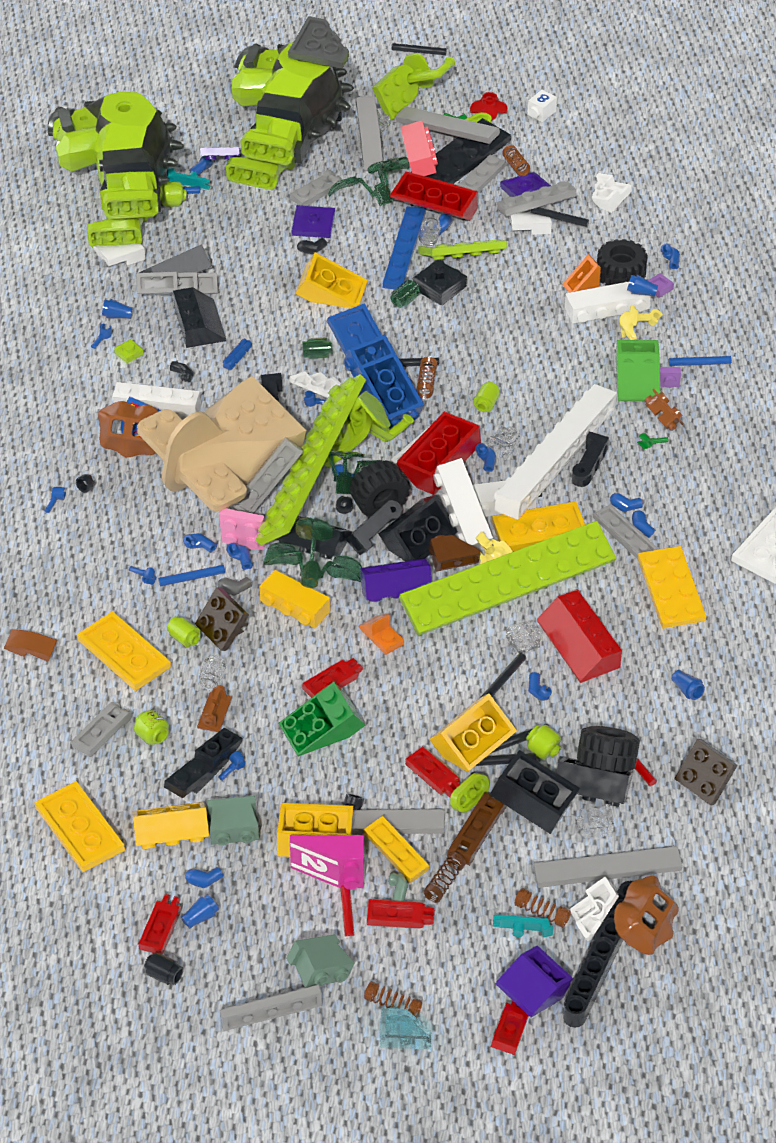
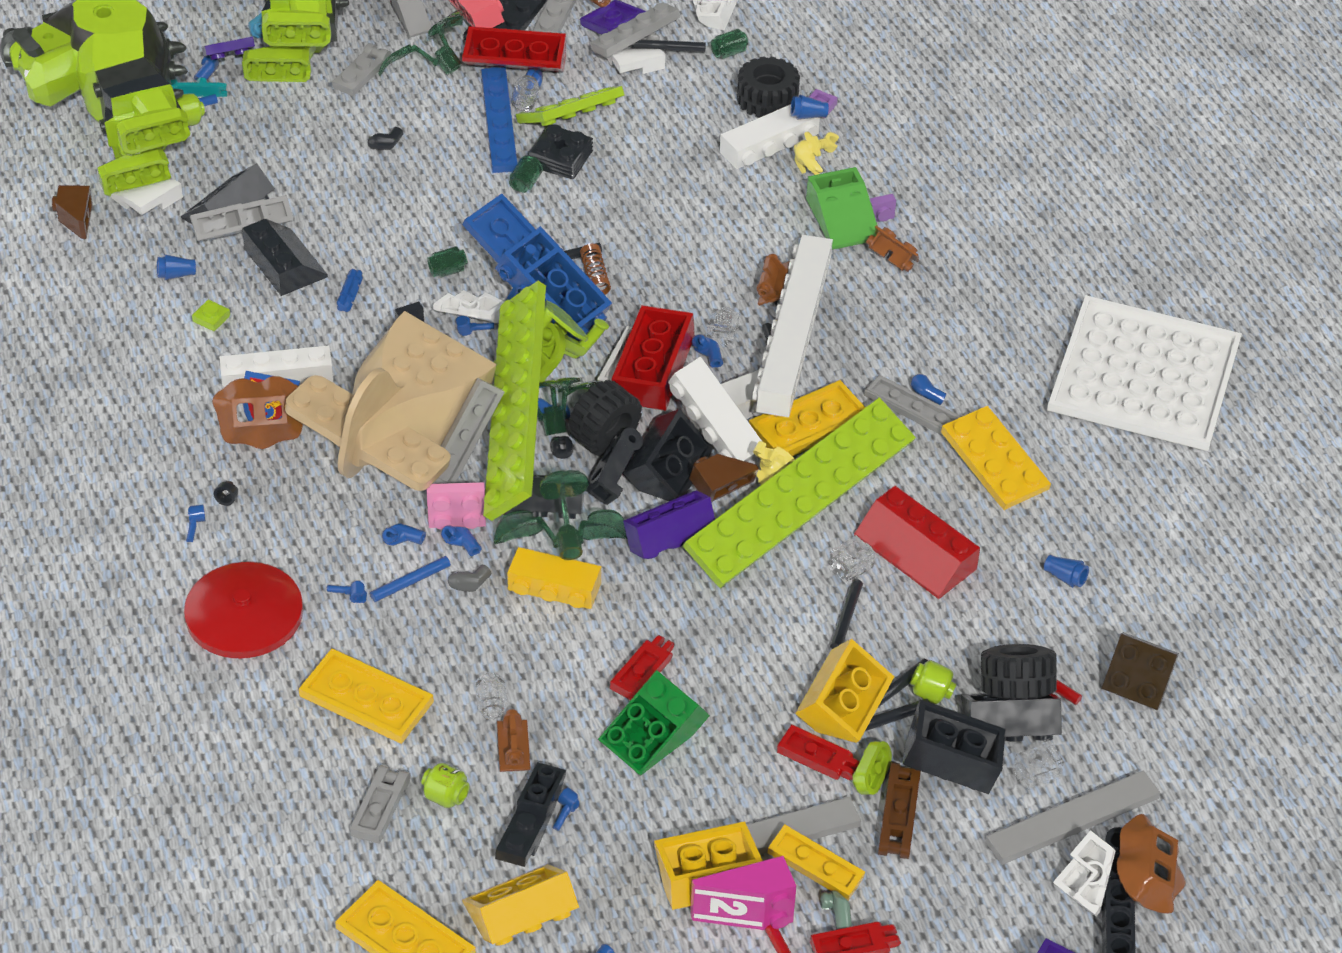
camera: 20 degrees left, 0 degrees up
dark orange slope [4,629,57,661] -> none
blue hand [91,323,112,349] -> none
lime brick [167,616,200,648] -> none
black arm [170,361,194,383] -> none
dark brown plate [195,587,249,651] -> none
sand green hips [207,796,259,845] -> none
dark purple plate [291,205,335,238] -> none
yellow slope [295,252,368,308] -> none
black hinge [344,794,364,810] -> none
orange slope [358,614,404,655] -> none
reddish brown piece [423,852,466,903] -> none
lime brick [473,382,500,412] -> none
teal piece [493,915,554,938] -> none
dark orange piece [514,888,571,928] -> none
blue arm [528,672,552,701] -> none
orange slope [562,254,601,293] -> none
black leg [572,431,609,487] -> none
blue arm [610,493,643,512] -> none
green hand [637,433,669,449] -> none
blue arm [660,243,680,269] -> none
blue bar [669,356,732,366] -> none
none -> reddish brown slope [52,185,93,239]
none -> red dish [184,562,303,659]
none -> clear green brick [711,28,748,59]
none -> dark orange hinge [756,254,790,306]

